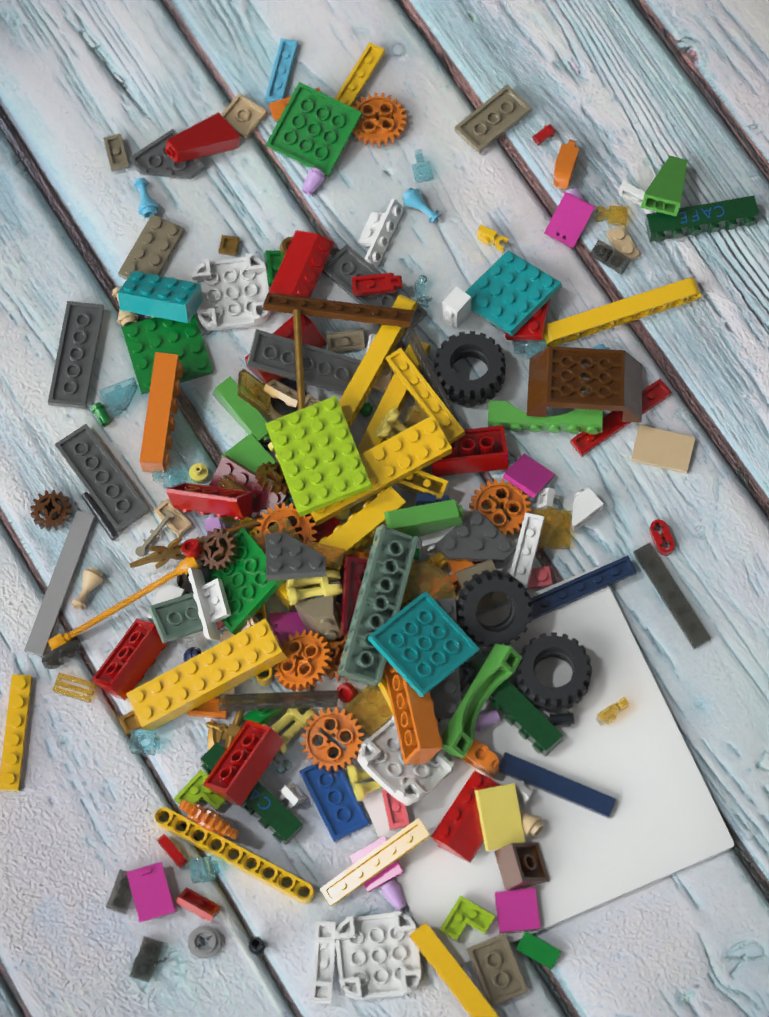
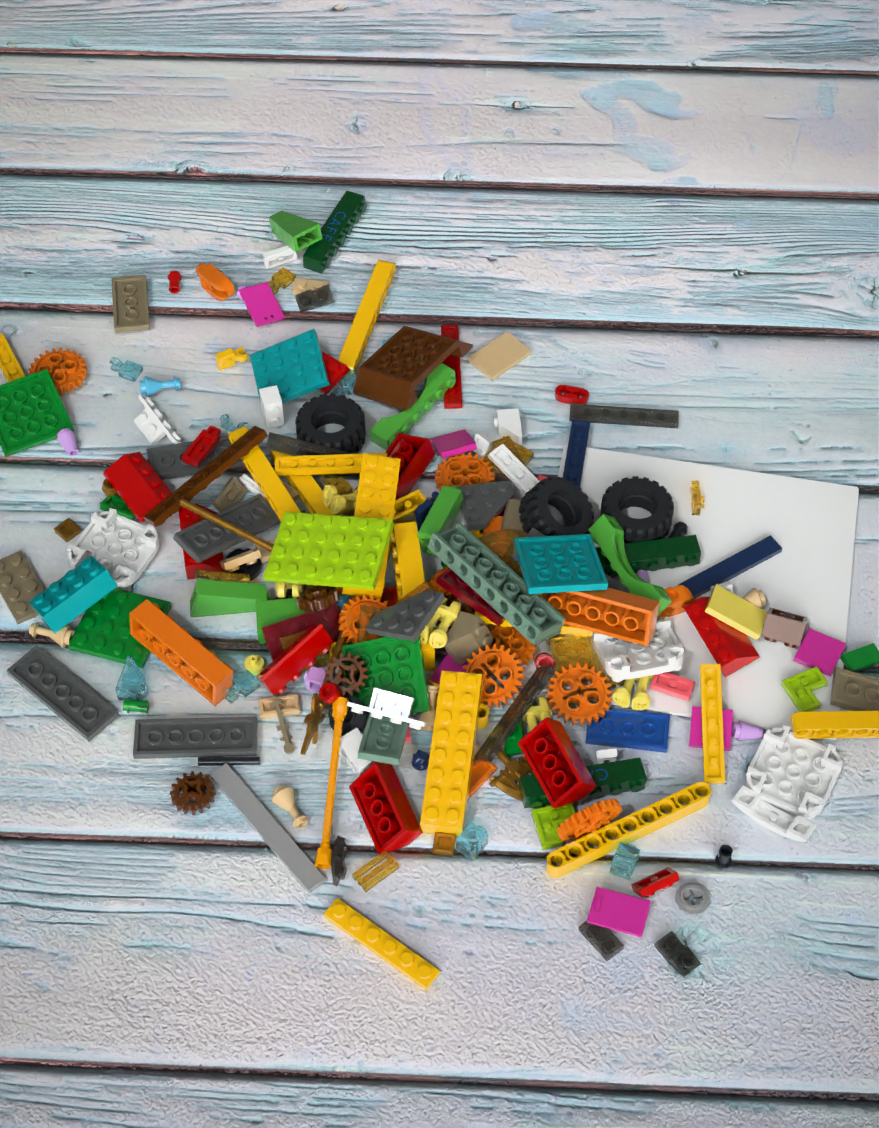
camera: 60 degrees left, 15 degrees down
red beam [156,834,188,869] -> none

